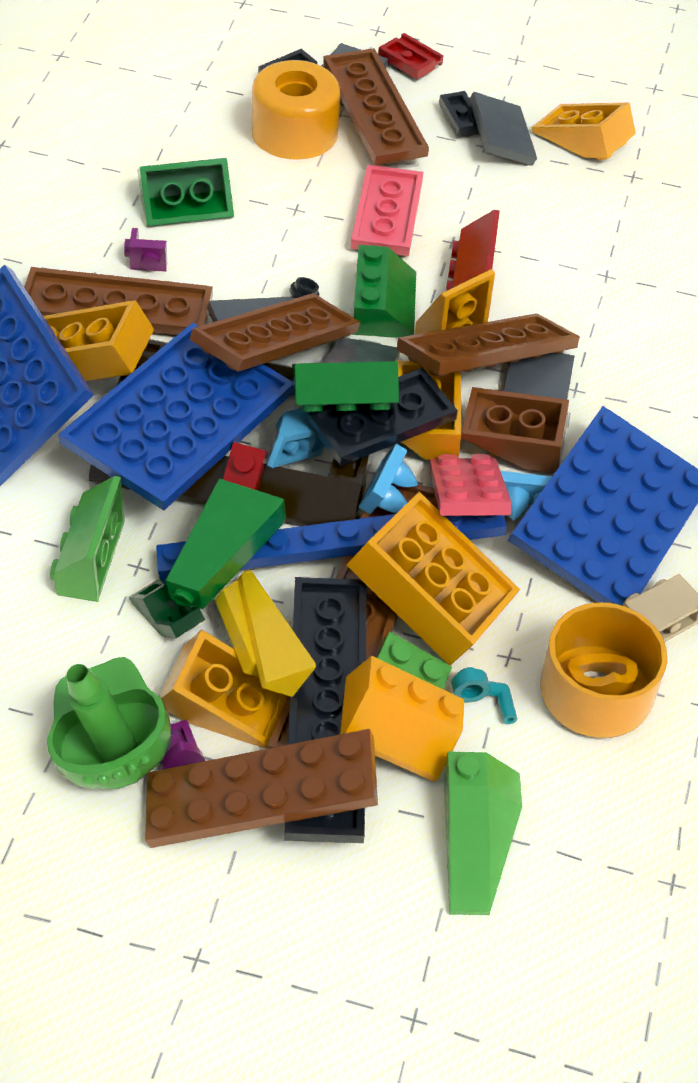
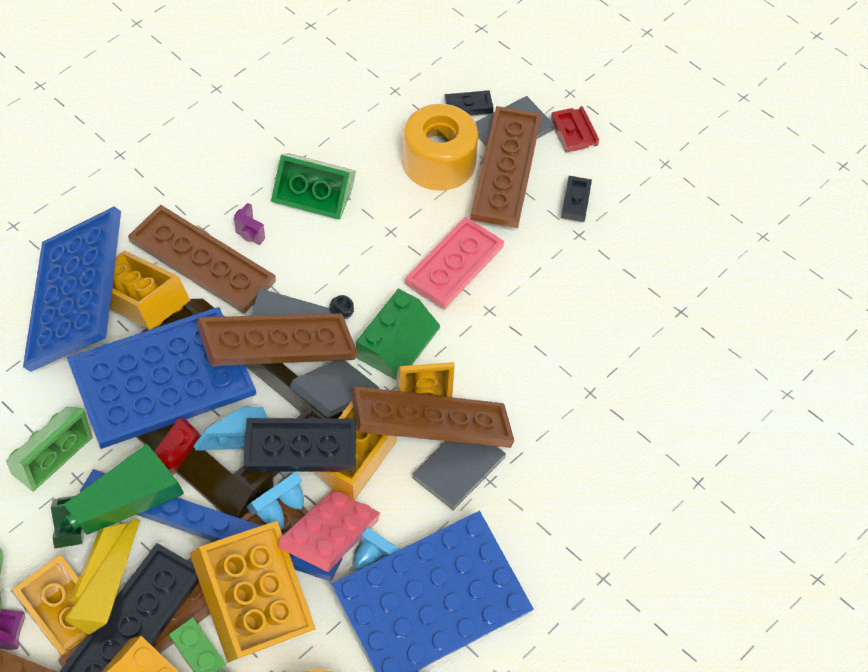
camera: 30 degrees right, 5 degrees up
green slope [292,361,399,412] -> none
red slope [446,210,500,291] -> none
dark orange slope [461,387,569,473] -> none
dark grey tile [469,91,537,166] -> none
light orange slope [531,102,636,160] -> none

